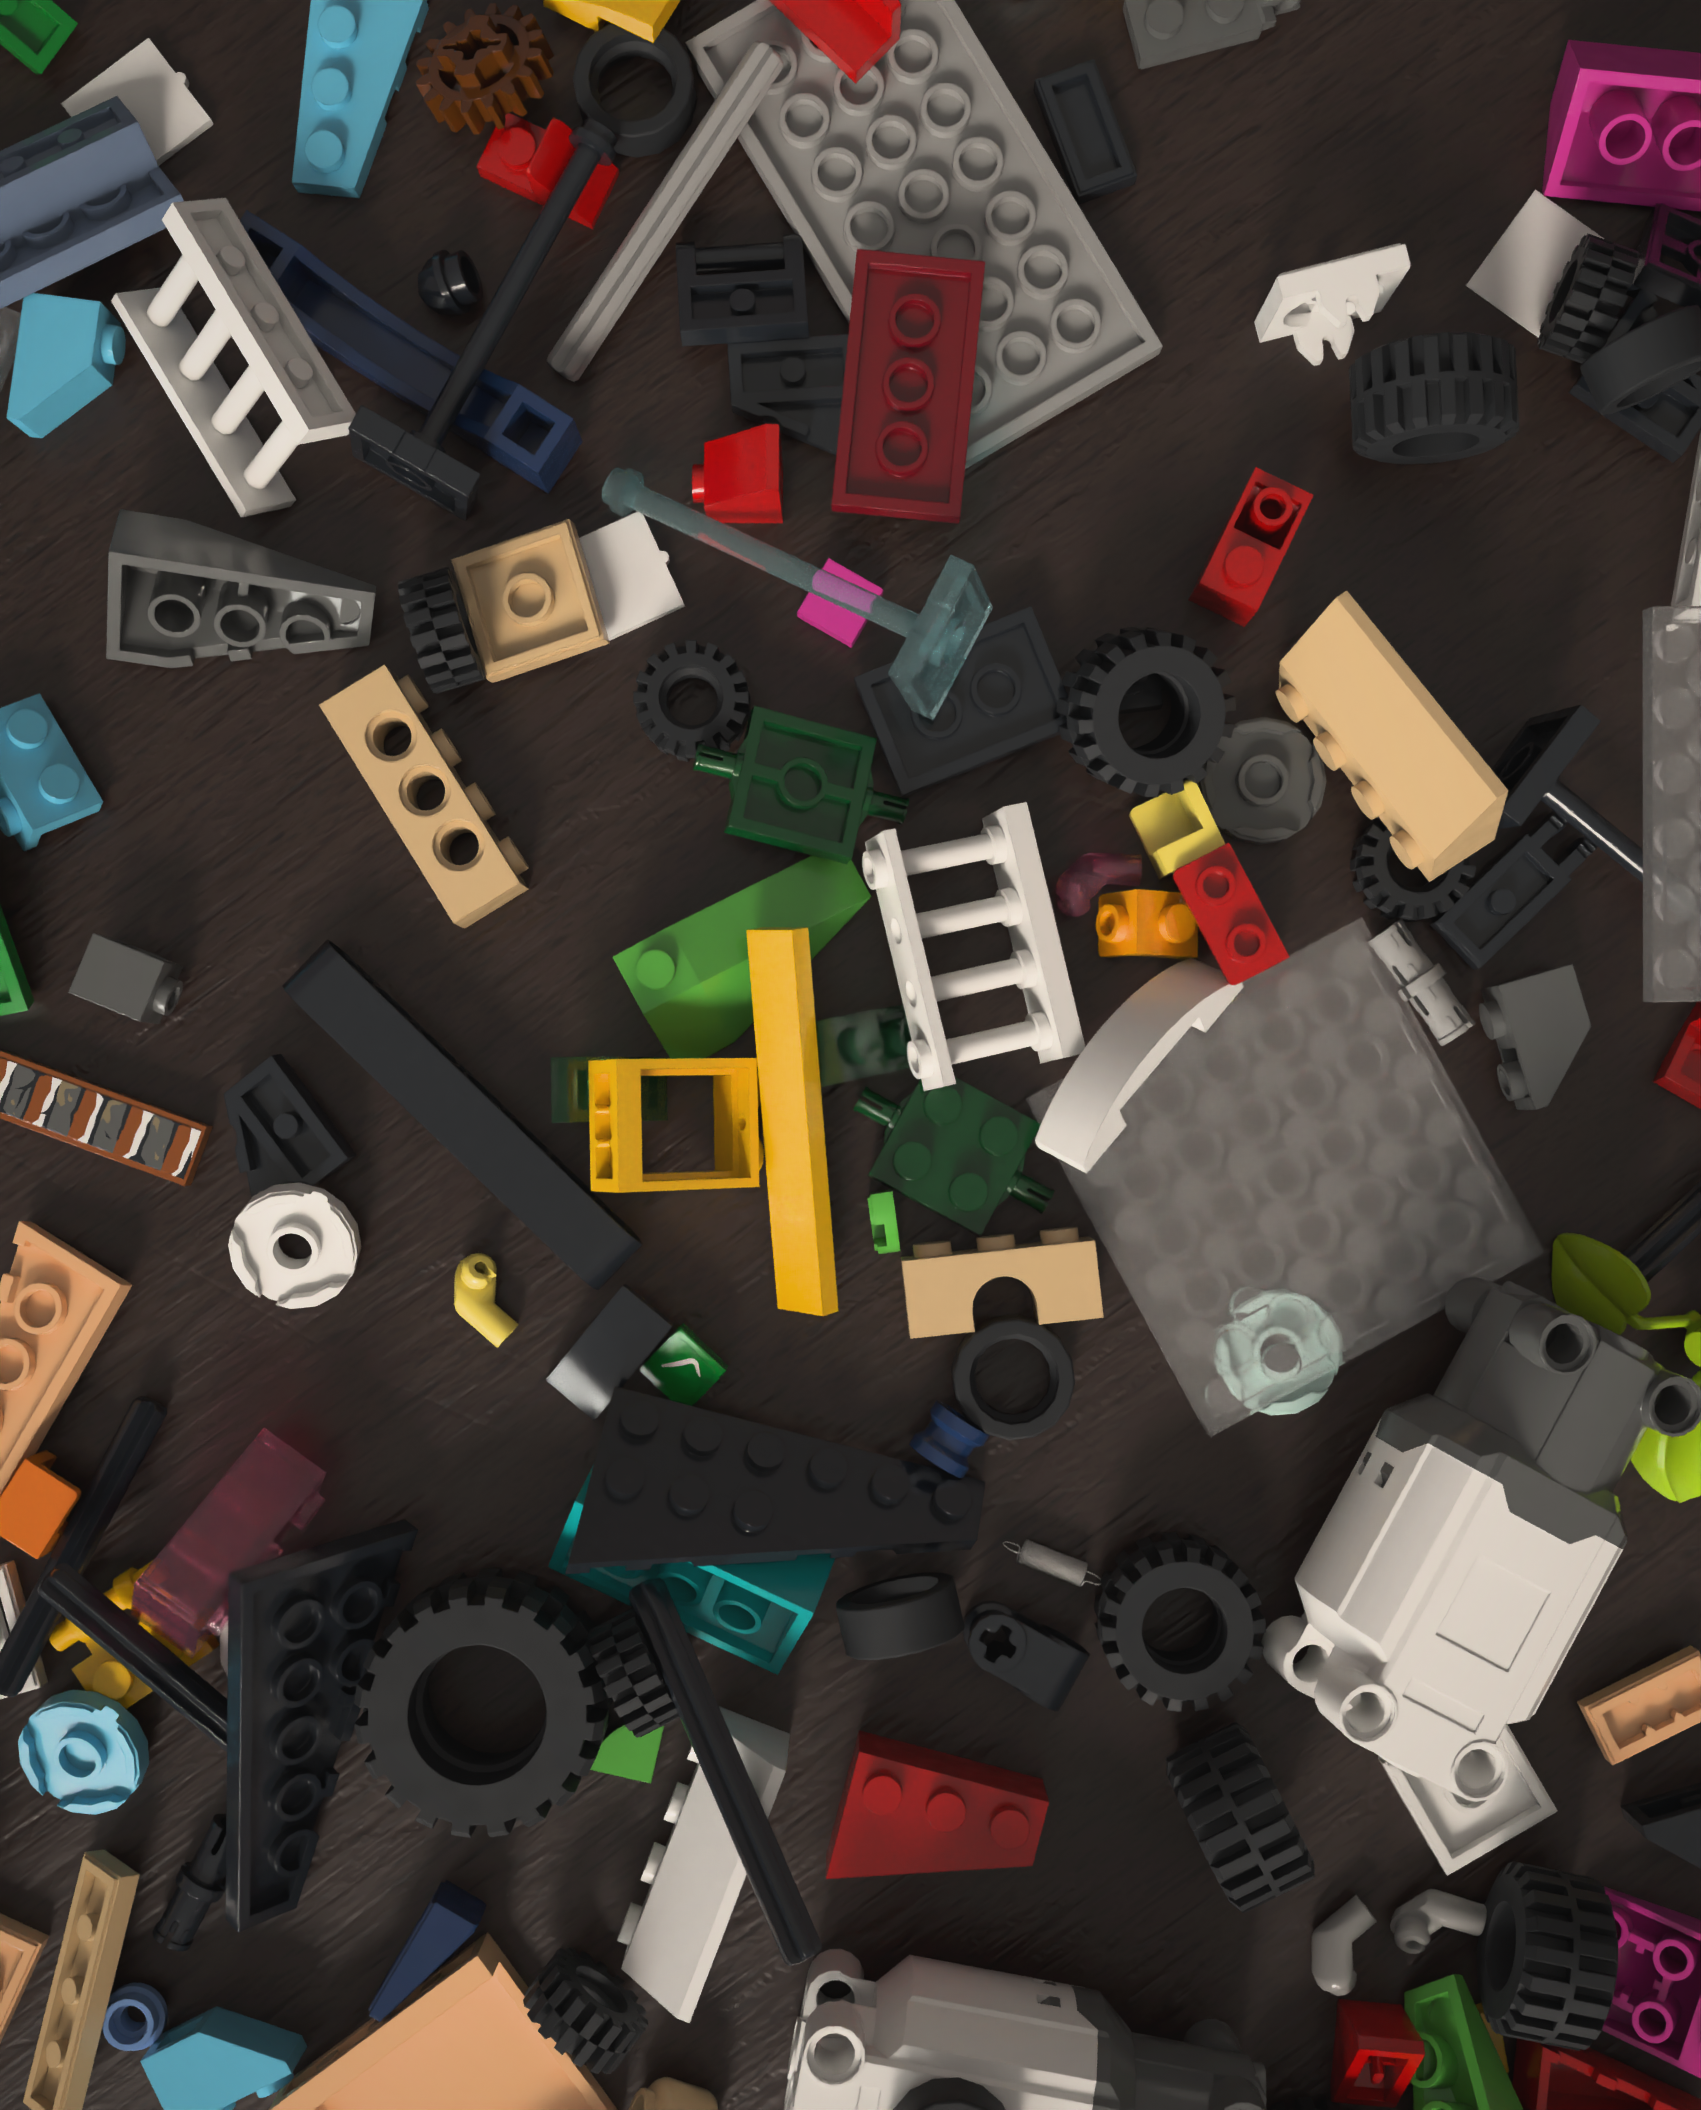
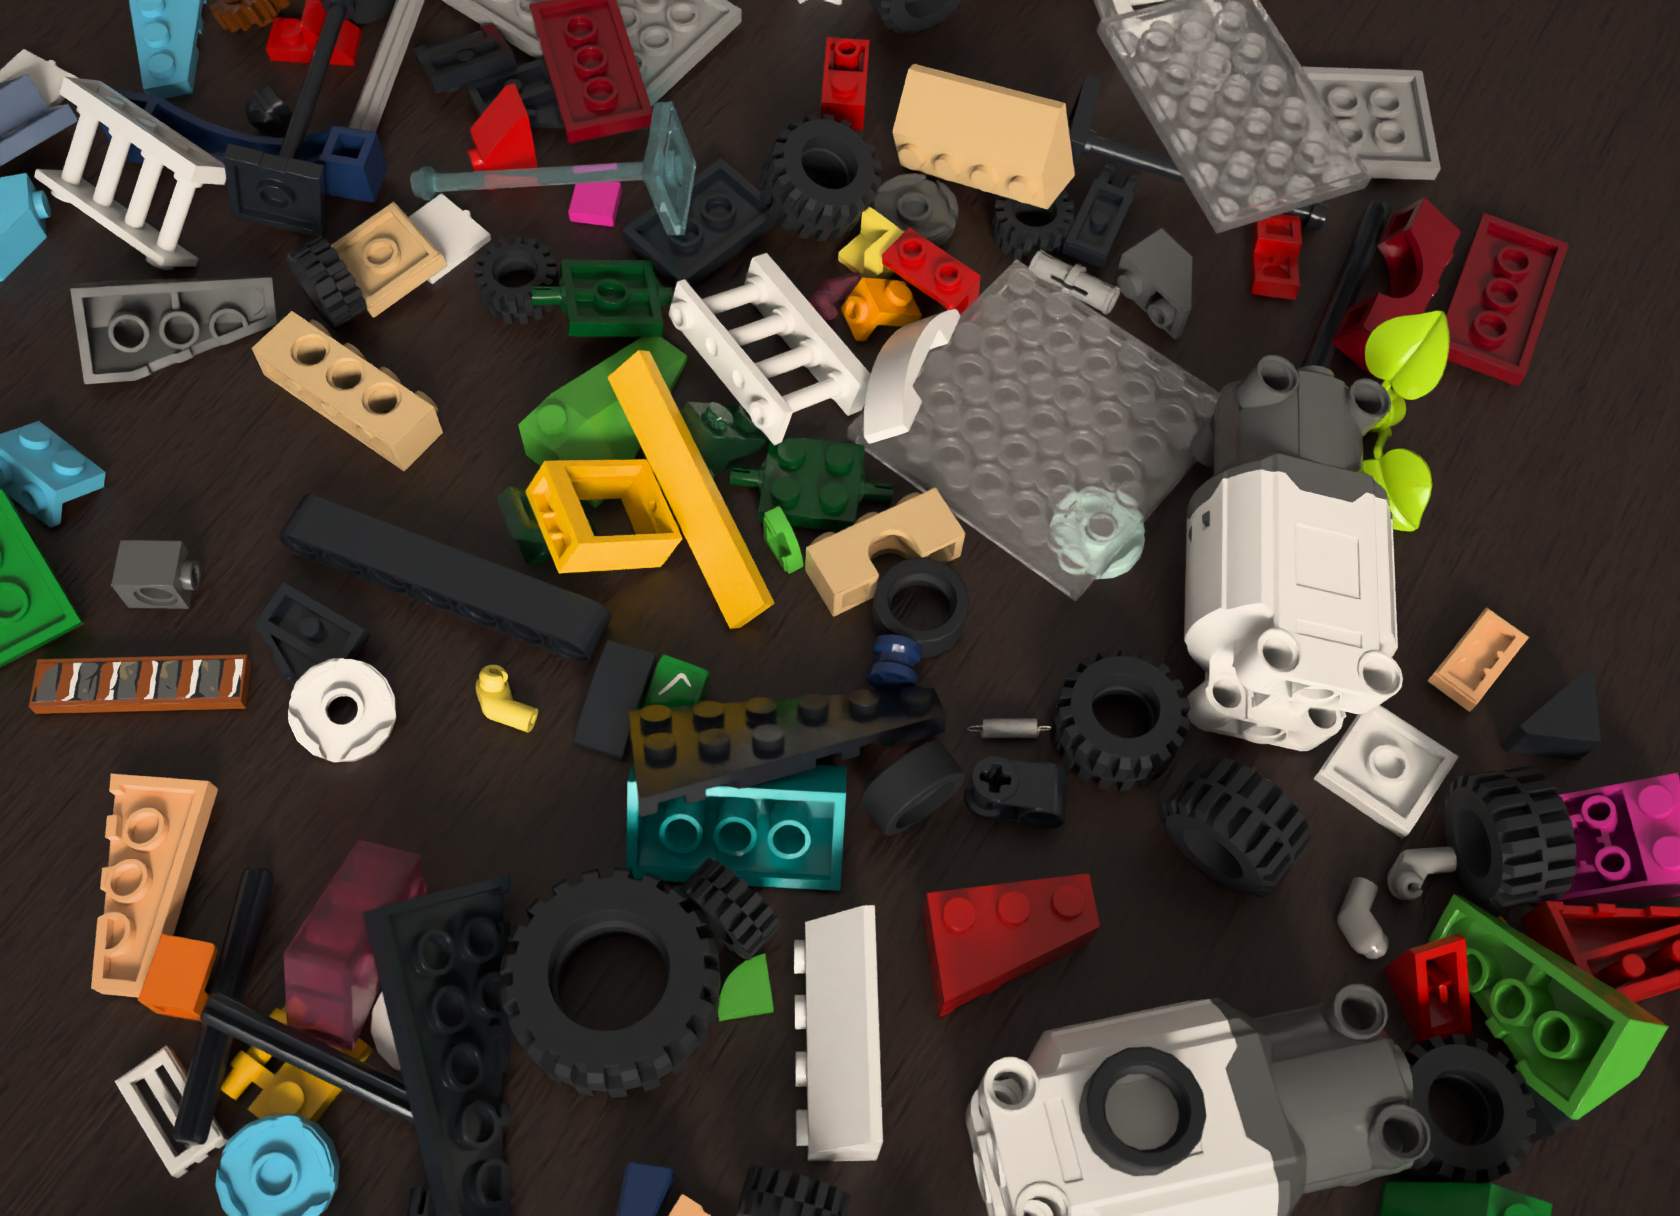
camera: 30 degrees left, 25 degrees down
black axle [629,1578,822,1966] -> none

